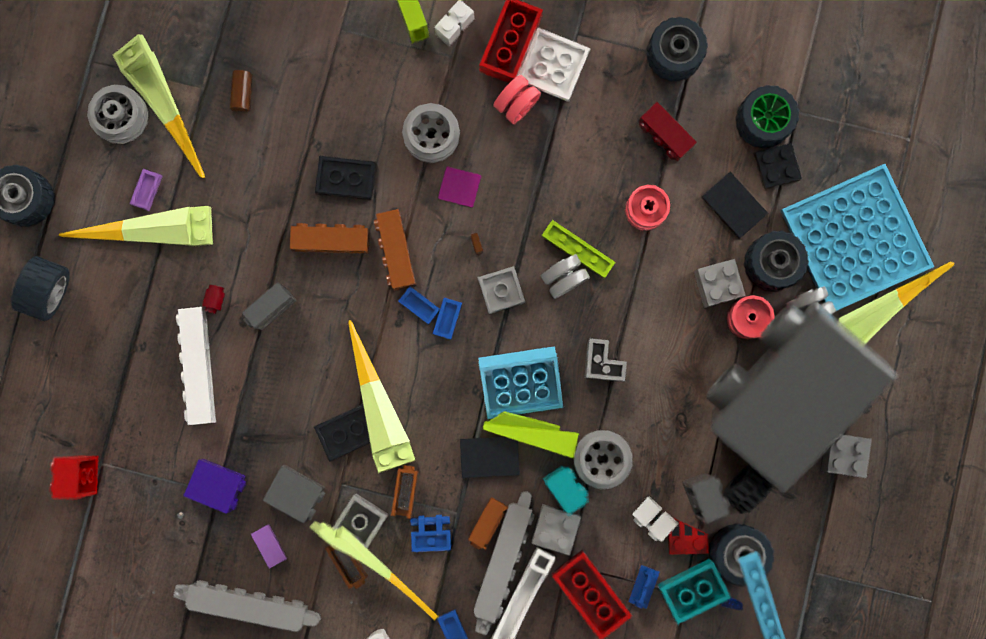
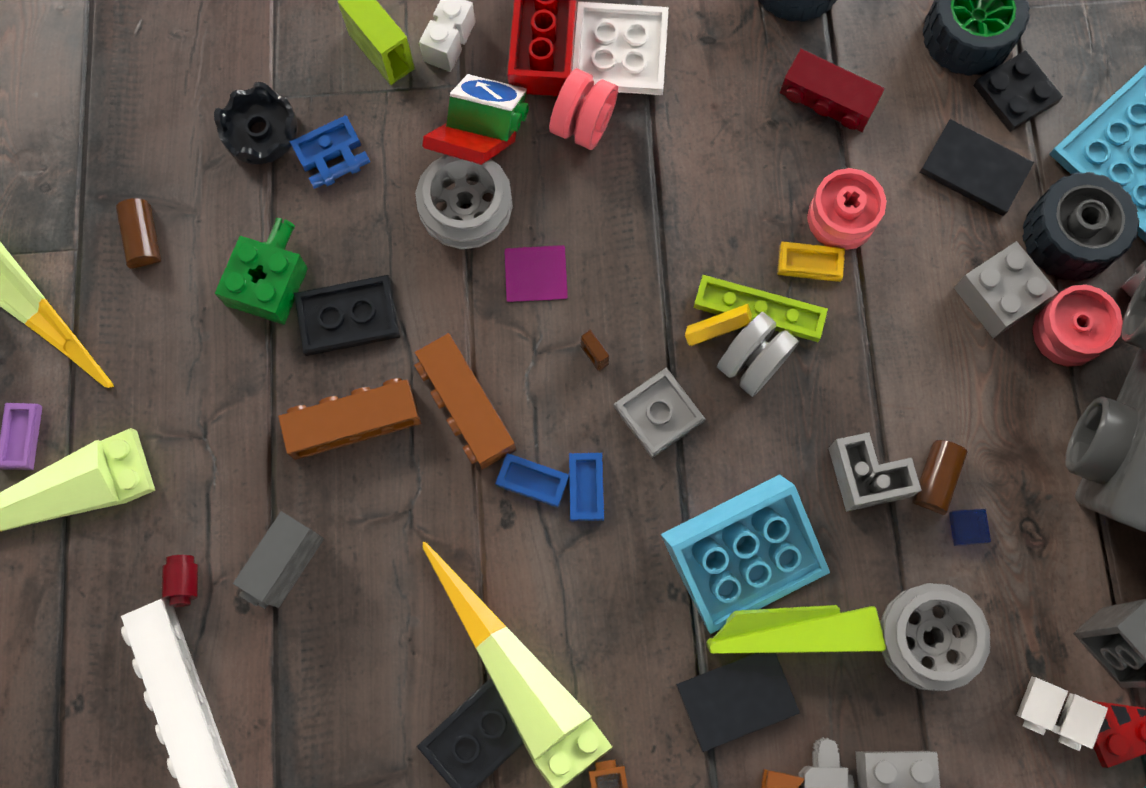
camera: 15 degrees left, 10 degrees down
teal brick [542,465,588,515] -> none
none -> black plate [214,82,298,164]
none -> green brick [215,218,308,325]
none -> blue plate [290,115,370,189]
none -> red tile [422,123,517,165]
none -> piece [446,74,529,141]
none -> yellow tile [685,304,752,346]
none -> yellow tile [777,241,845,282]
none -> reddish brown brick [912,440,968,515]
none -> clear blue tile [949,509,991,546]

